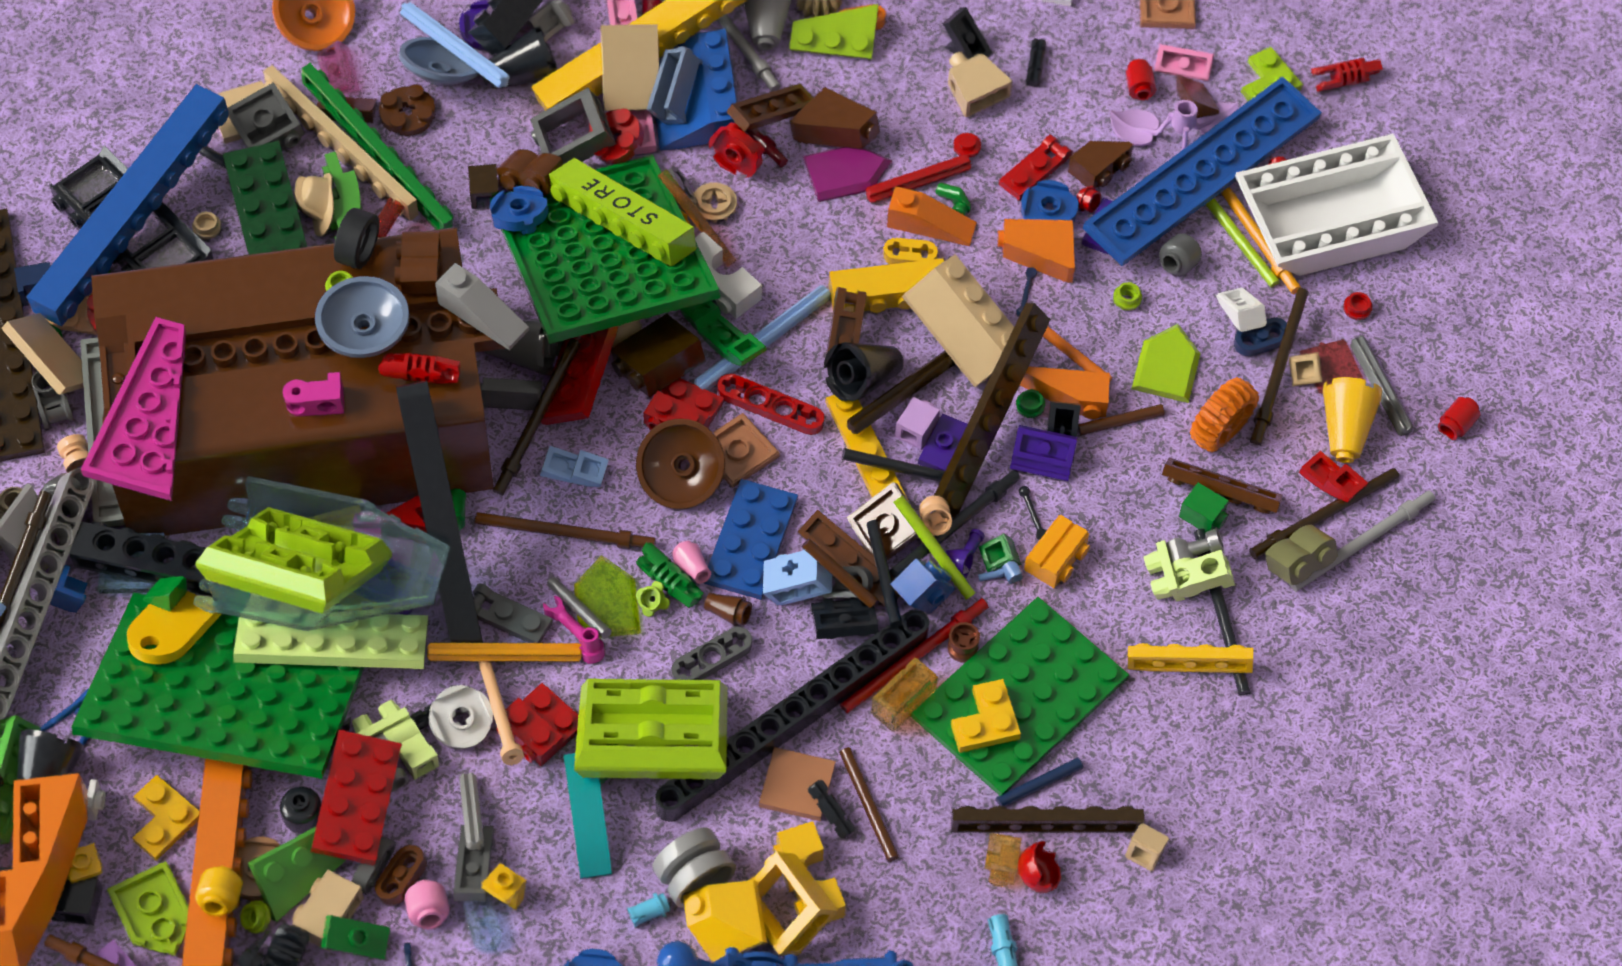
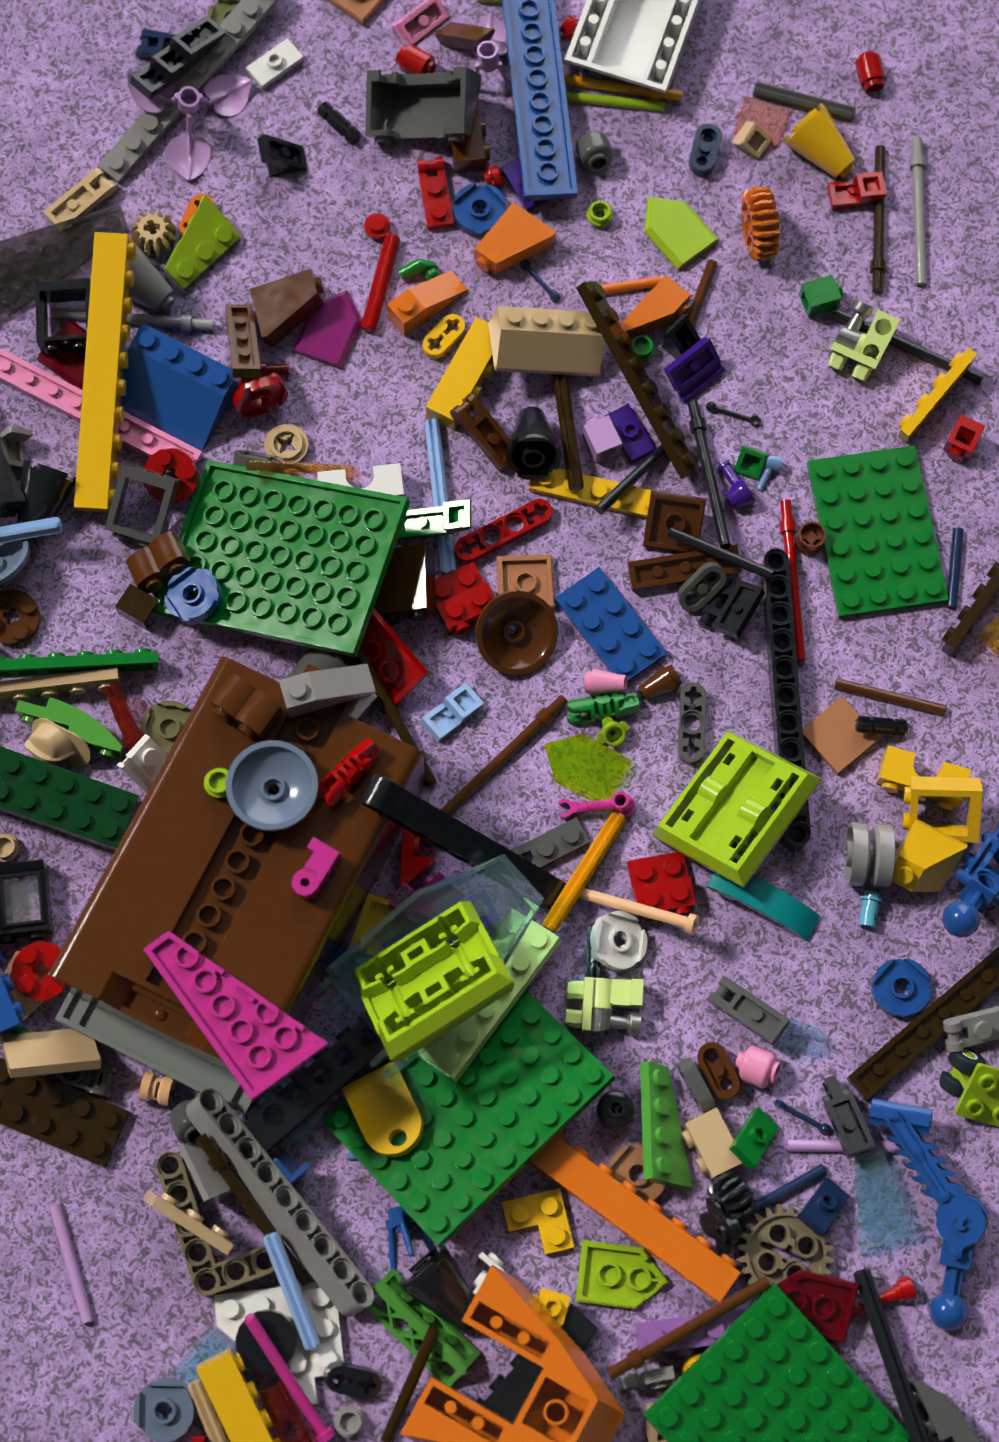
camera: 55 degrees left, 15 degrees up
green slope [143,576,187,612] -> none
yellow head [195,866,243,917] -> none
lime plate [240,900,270,933] -> none
red plate [311,730,402,866] -> none
black tyre [334,208,380,269] -> none
light grey axle [459,772,484,851] -> none
yellow bracket [482,863,526,910] -> none
flat silver bar [547,577,611,639] -> none
lime brick [549,158,696,267] -> none
tan tile [600,24,659,111] -> none
sand blue window [646,47,703,125] -> none
light blue brick [763,549,832,605] -> none
reddish brown bar [801,538,877,608] -> none
clear yellow brick [871,658,938,732] -> none
blue brick [891,558,956,614] -> none
lime bar [893,495,976,600] -> none
light nougat wheel [919,495,952,536] -> none
tan torso [948,52,1012,118] -> none
yellow plate [951,679,1021,753] -> none
light orange brick [1024,515,1090,589] -> none
reddish brown plate [1162,457,1283,514] -> none
white slope [1216,288,1266,332] -> none
dark brown bar [1250,288,1309,446] -> none
olive brick [1265,525,1338,585] -> none
red plate [1343,292,1373,320] -> none
none -> dark grey windscreen [365,67,482,144]
none -> red brick [943,414,985,462]

